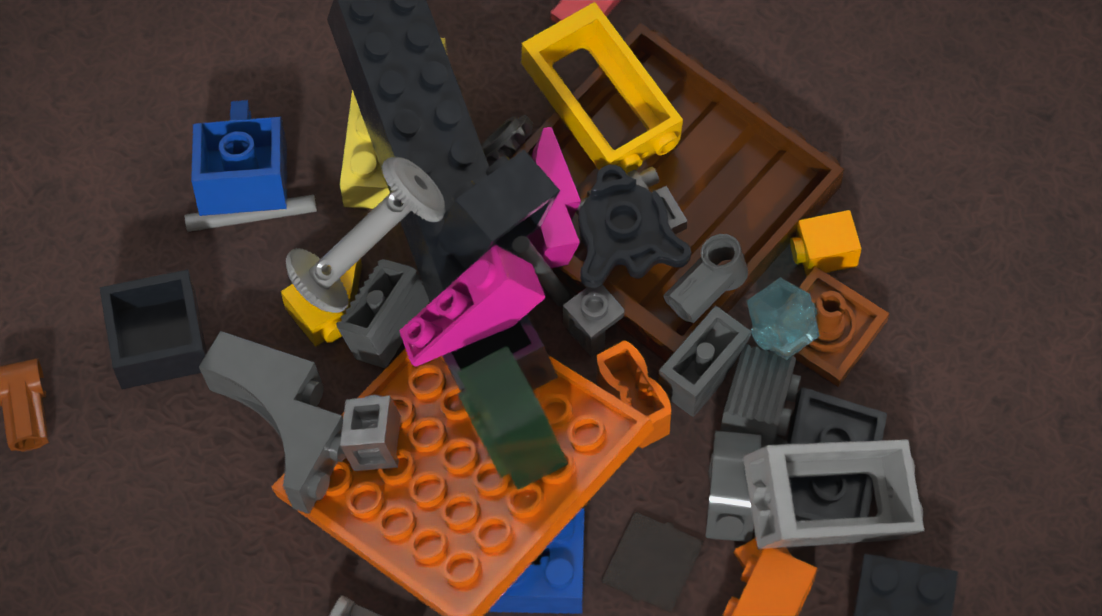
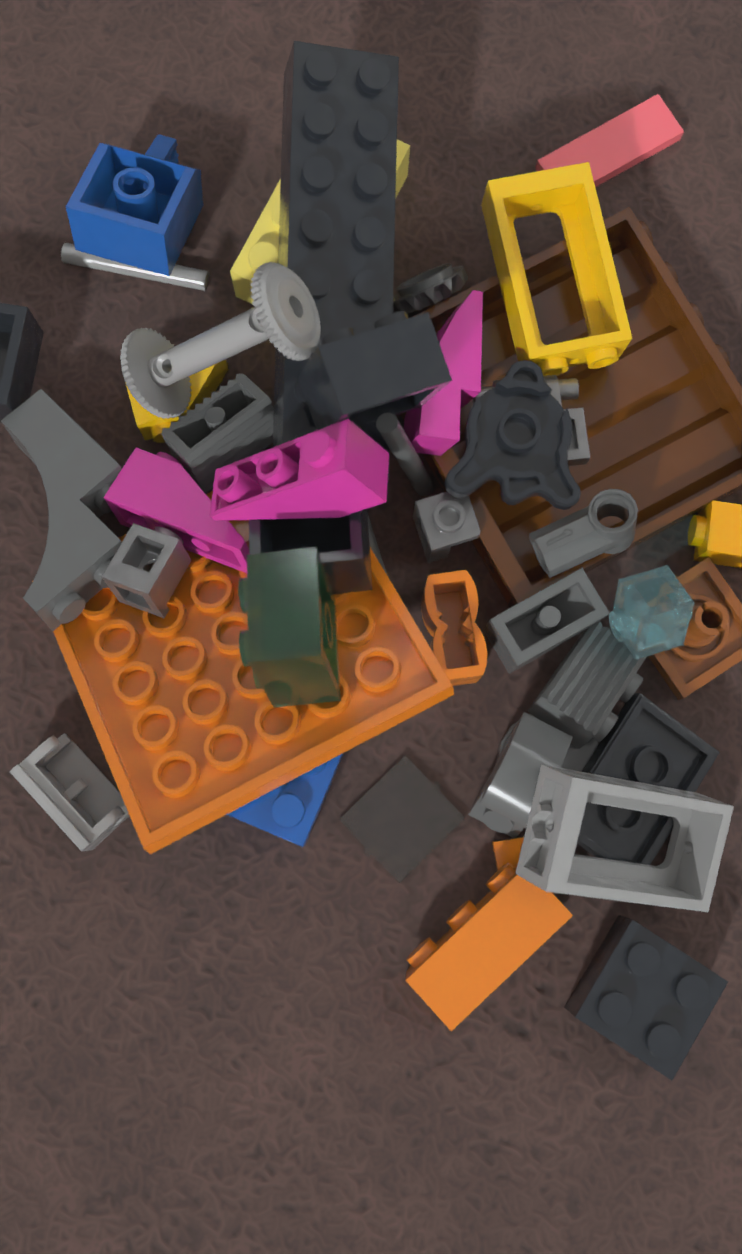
camera: 15 degrees right, 15 degrees up
none -> dark pink slope [103,448,251,575]

